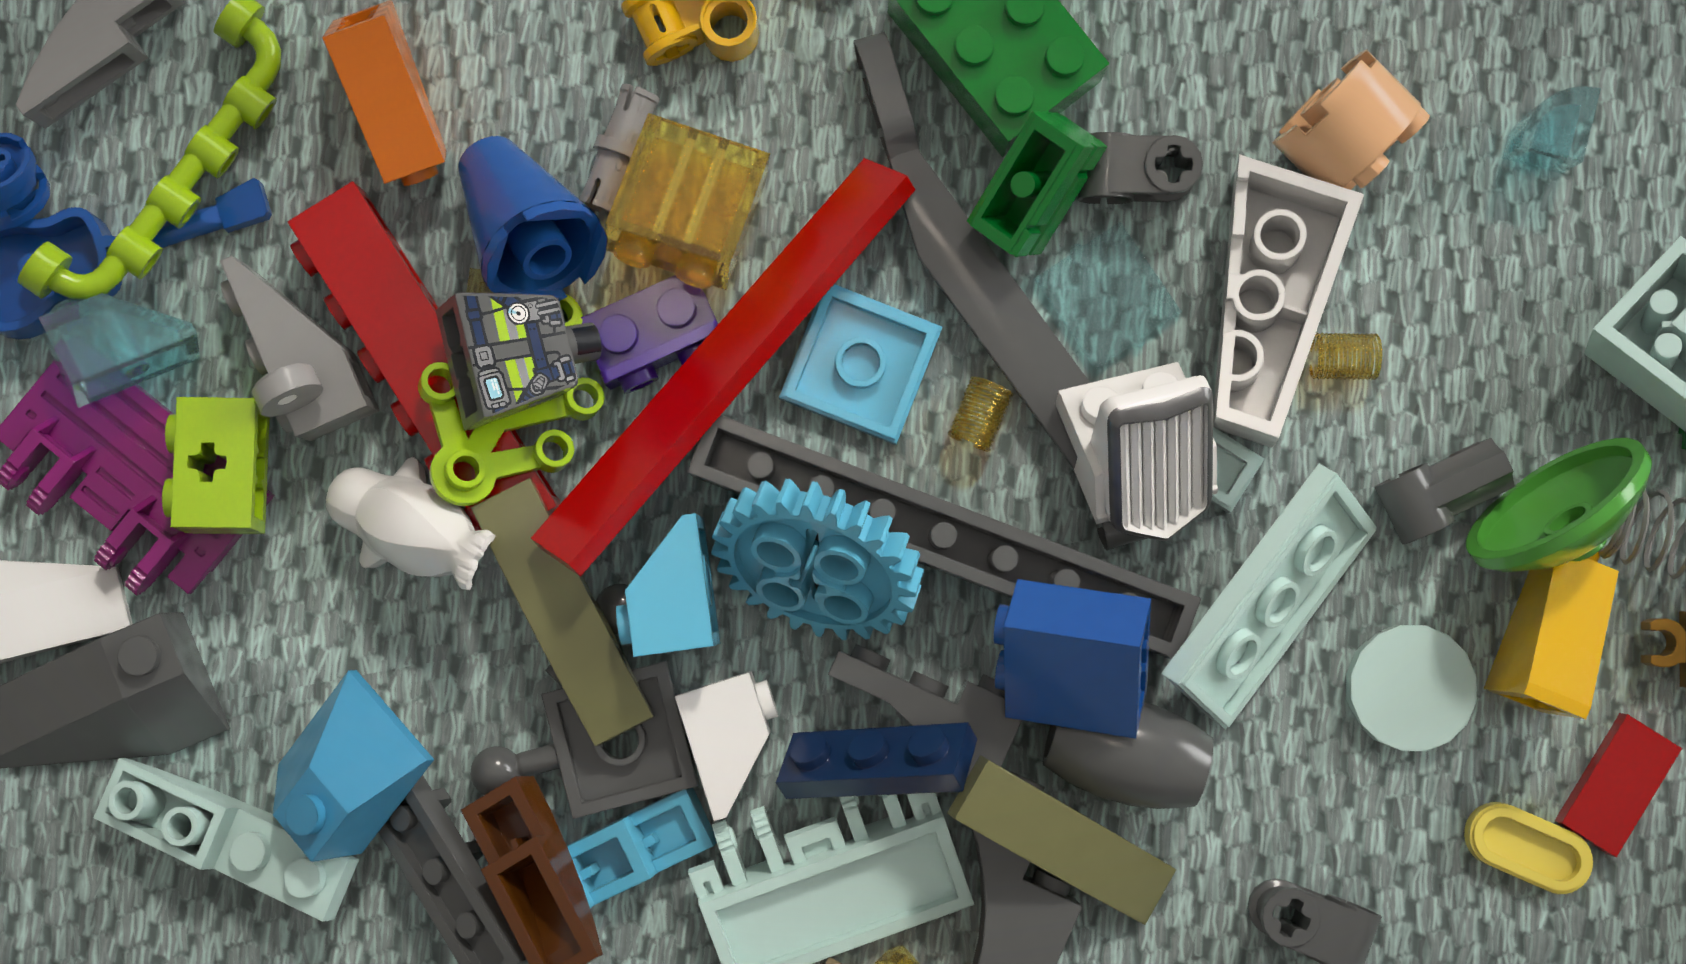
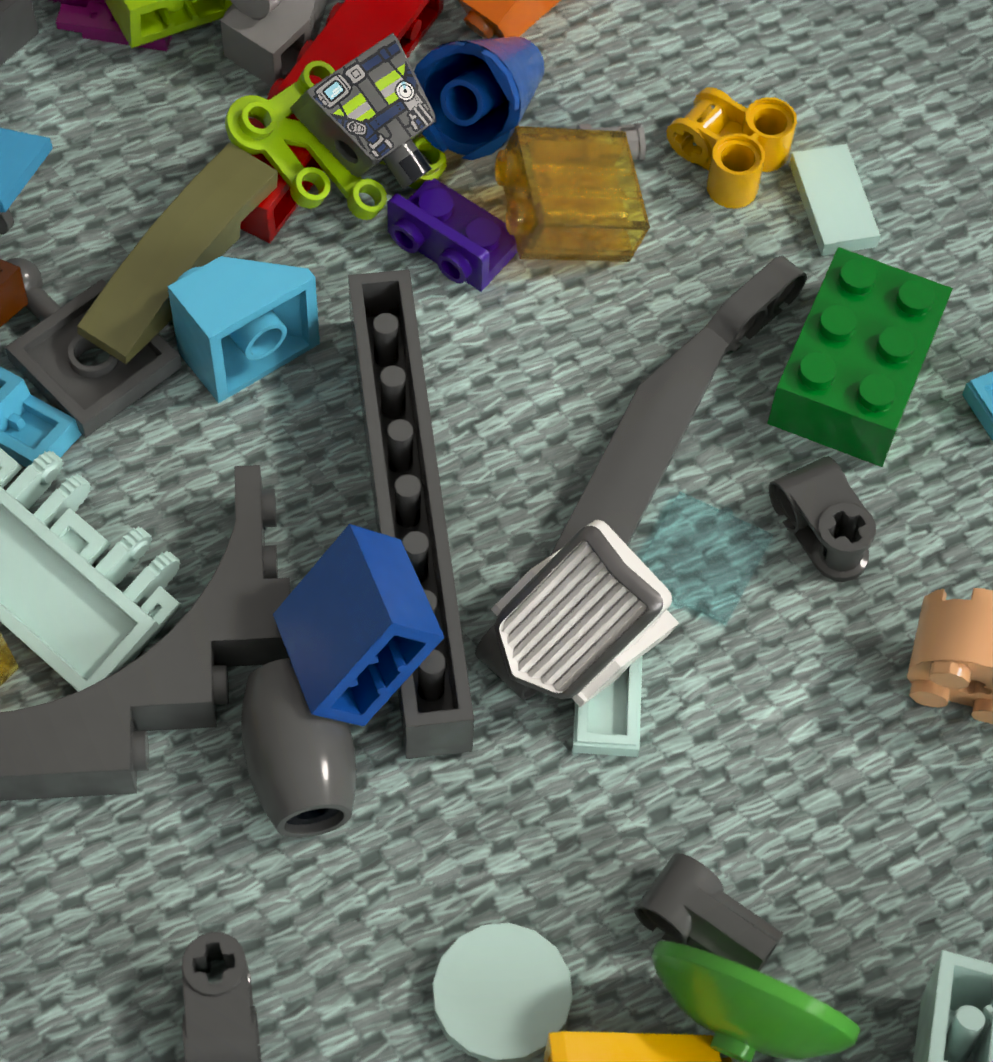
camera: 60 degrees right, 25 degrees down
white animal [326,457,496,590] -> none
red tile [531,158,916,577] -> none
white slope [675,671,778,821] -> none
medium azure gear [711,479,924,640] -> none
dark blue plate [776,722,977,799] -> none
medium azure tile [779,284,943,445] -> none
clear yellow piece [947,376,1014,452] -> none
olive slope [947,755,1176,925] -> none
green brick [967,111,1107,257] -> none
light aqua tile [1161,463,1377,729] -> none
white wedge [1213,154,1364,448] -> none
clear yellow piece [1309,332,1382,380] -> none

